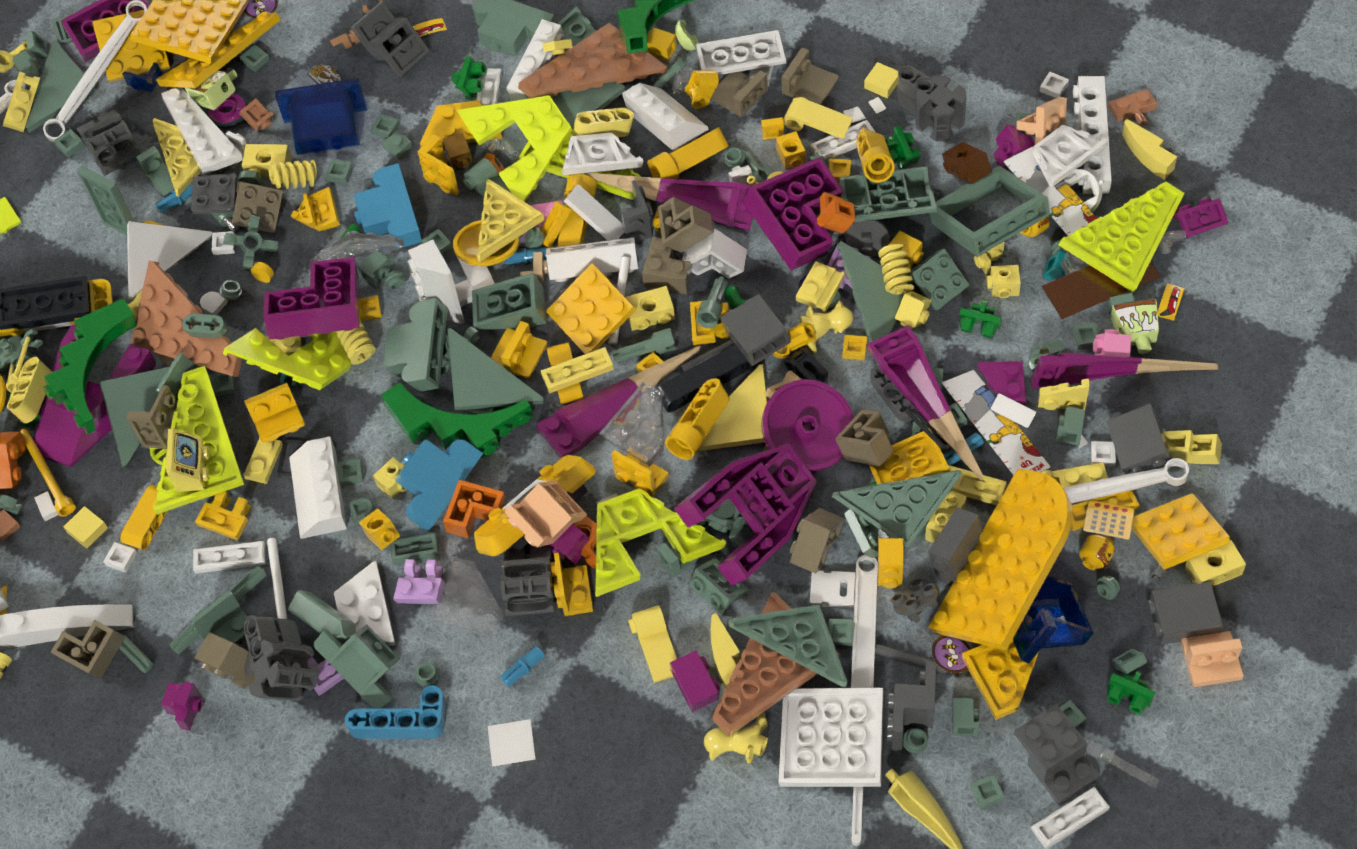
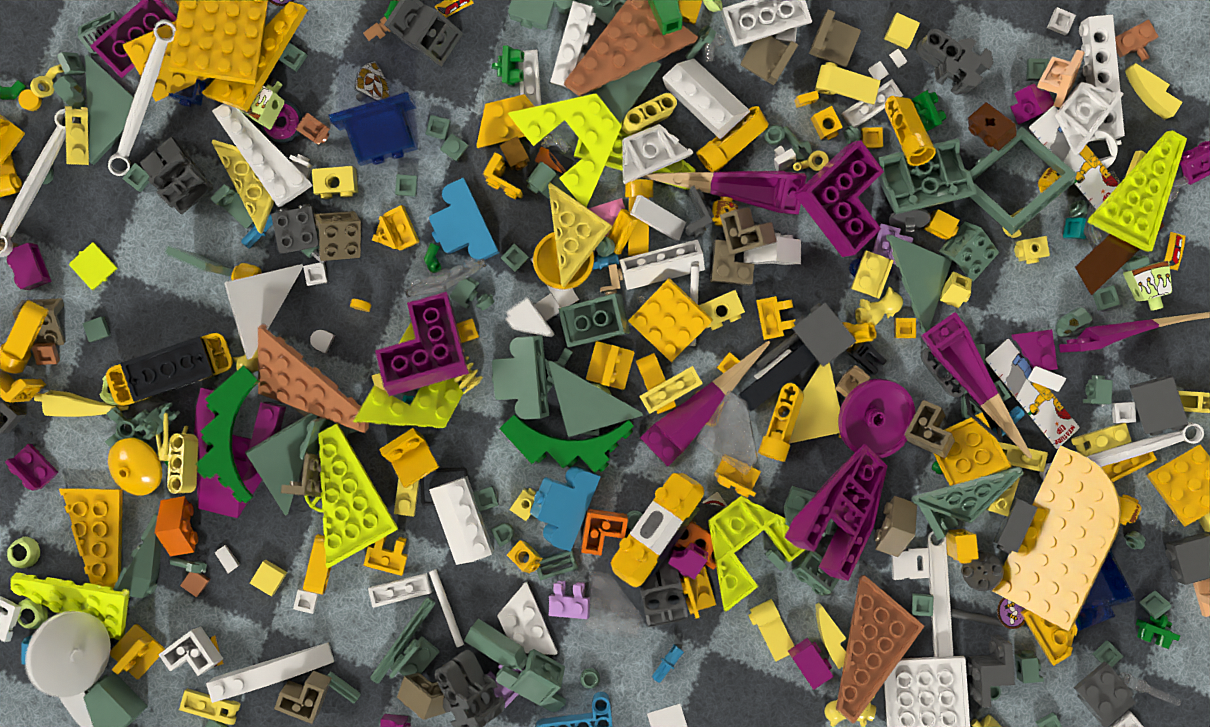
camera: 15 degrees left, 30 degrees up
yellow piece [20,429,76,517] -> none
light yellow slope [166,429,210,492] -> none
sand green beam [182,313,227,338] -> none
sand green plate [219,280,242,300] -> none
sand green pin [223,215,279,270] -> none
sand green tile [238,170,264,186] -> none
light yellow piece [269,160,317,190] -> none
light nougat bracket [505,480,587,547] -> none
light yellow plate [542,39,573,55] -> none
sand green piece [612,328,676,362] -> none
yellow piece [685,70,719,109] -> none
sand green piece [696,276,728,328] -> none
green arm [724,285,747,308] -> none
sand green tile [728,605,847,687] -> none
orange brick [816,192,855,234] -> none
light yellow piece [878,244,914,295] -> none
green hips [959,299,1002,339] -> none
light yellow wing [1038,379,1089,410] -> none
yellow sticker [1083,500,1134,540] -> none
bright pink brick [1093,330,1131,357] -> none

